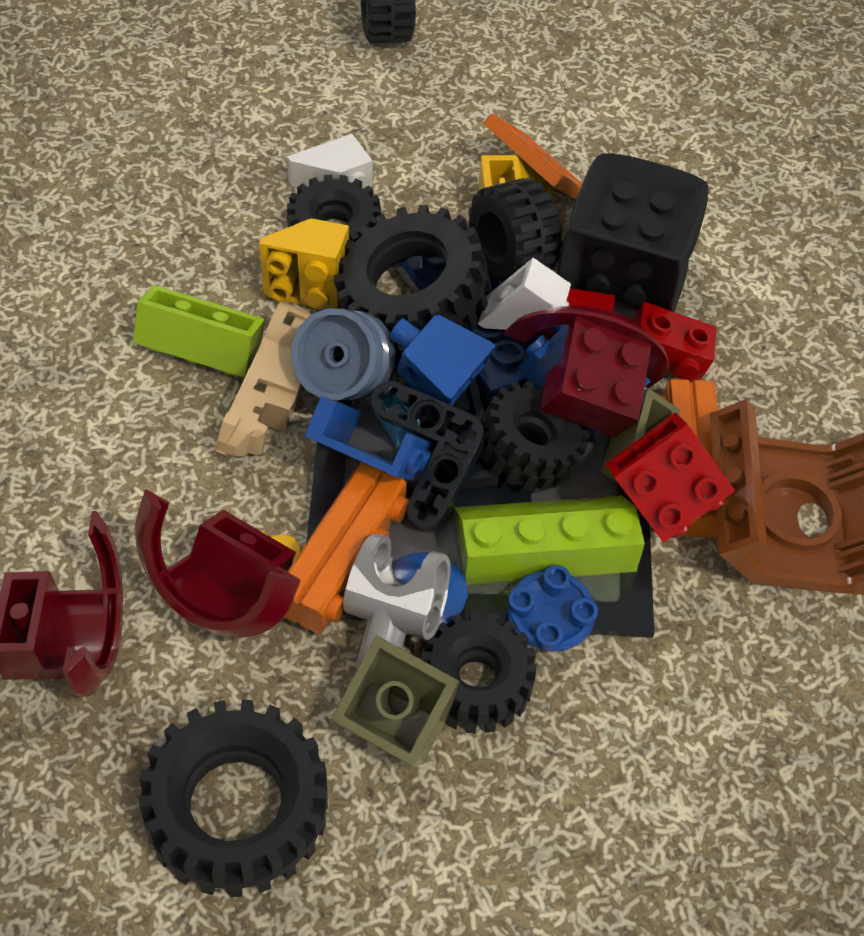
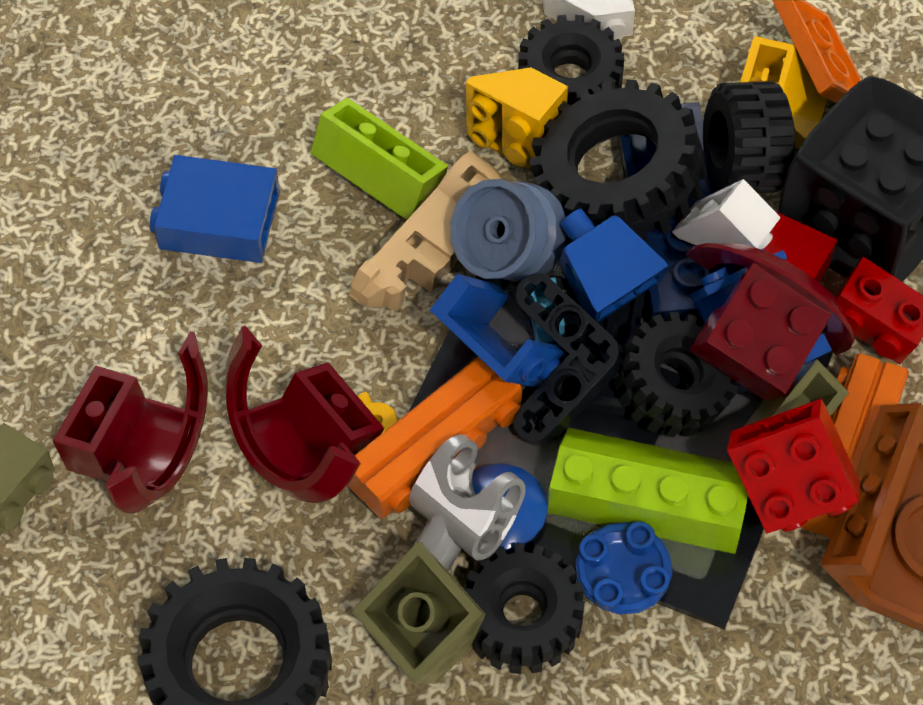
camera: 25 degrees right, 5 degrees up
none -> blue brick [150,155,280,263]

